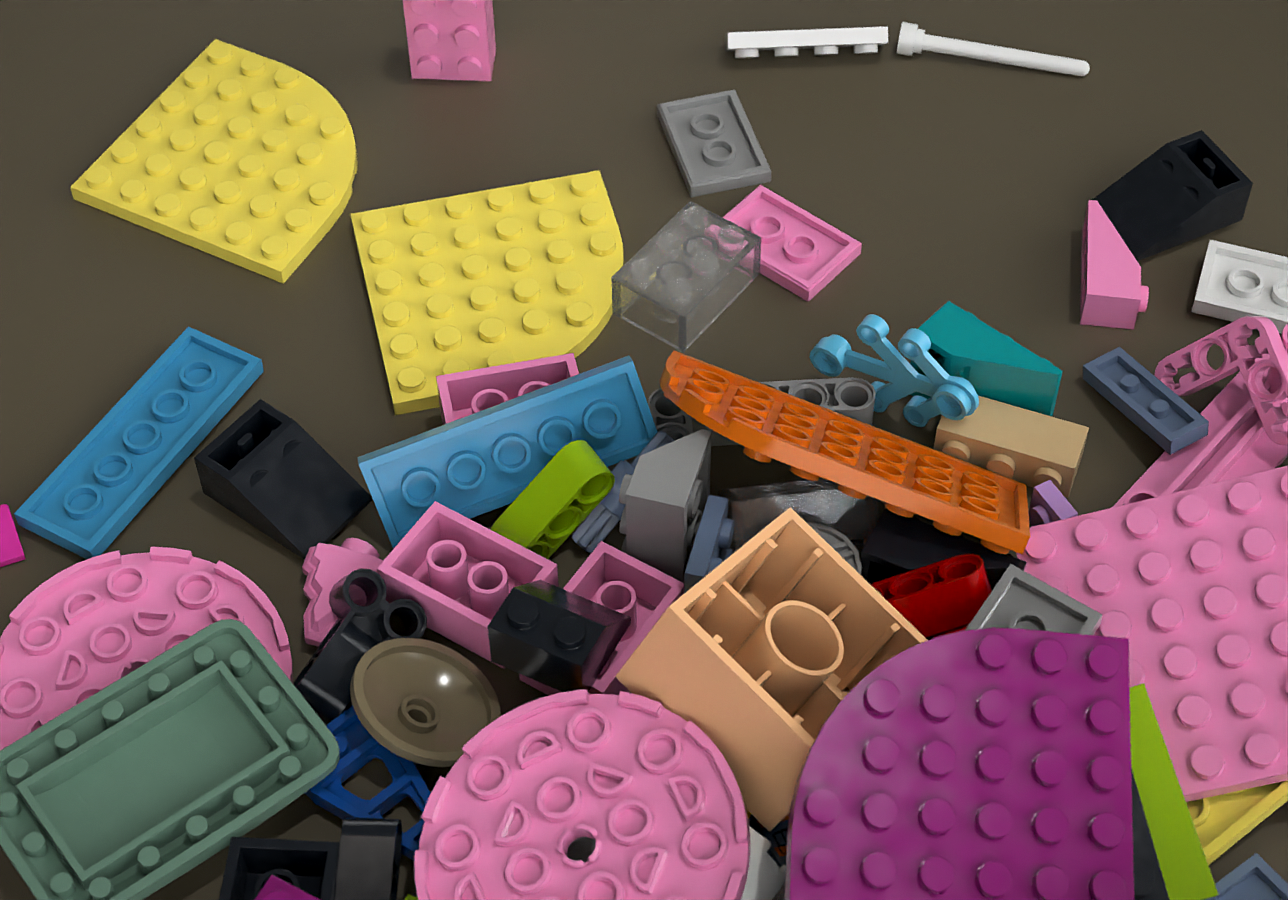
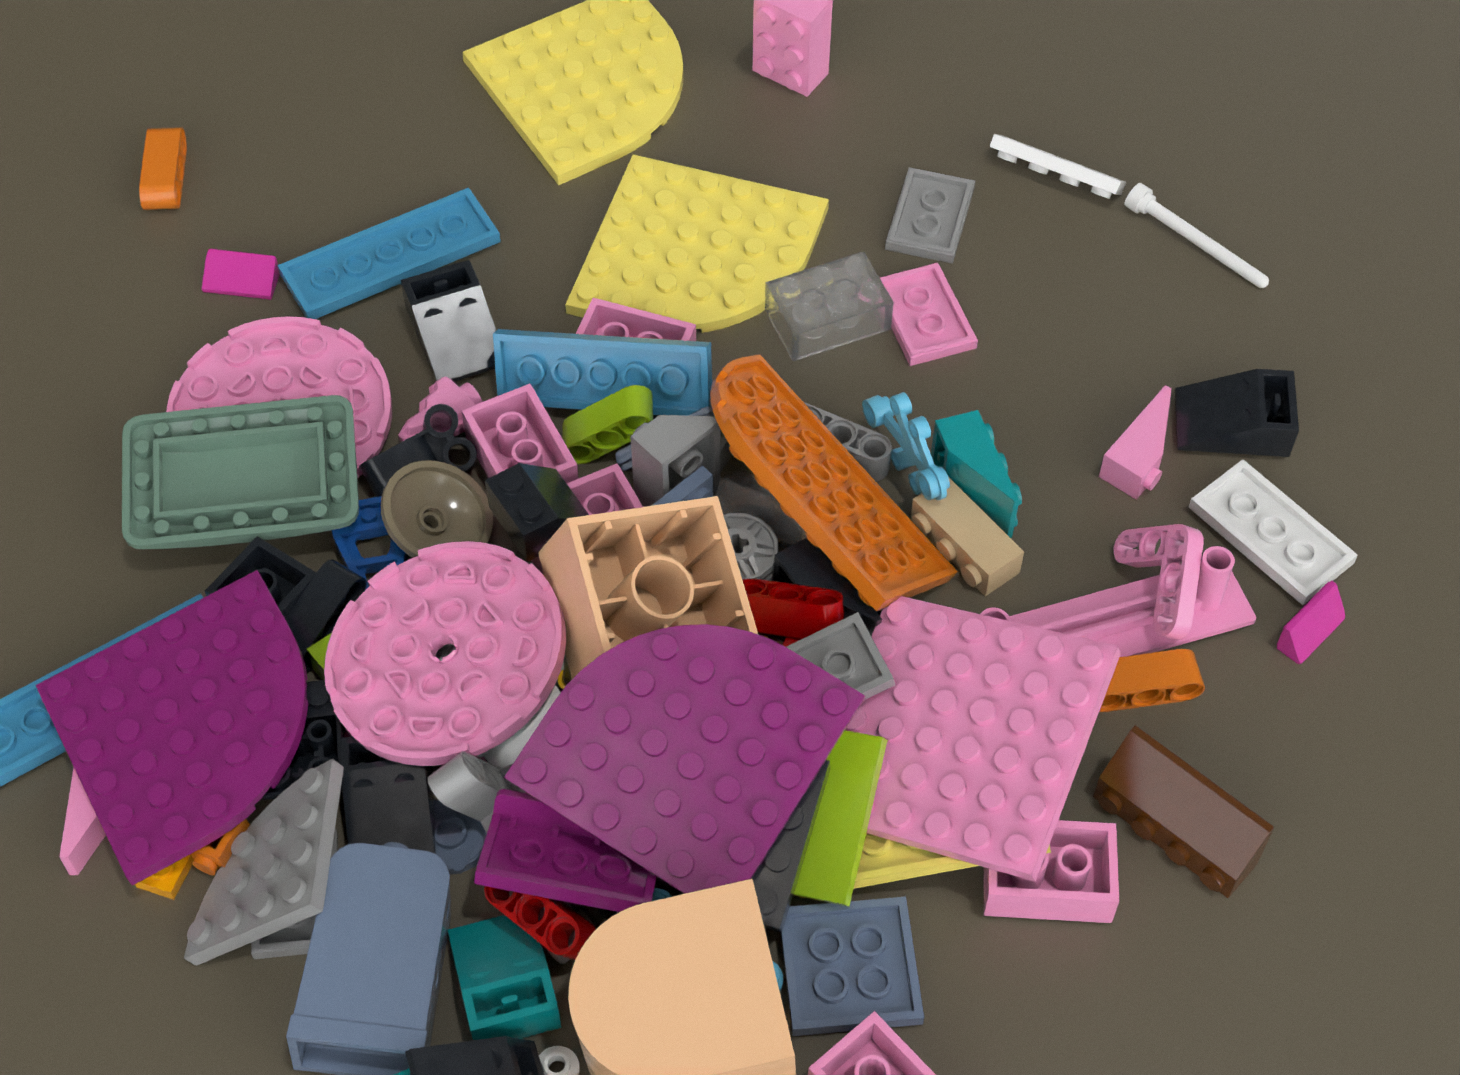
camera: 30 degrees right, 5 degrees up
lavender plate [1028,480,1078,527] -> none
sand blue plate [1083,347,1209,455] -> none

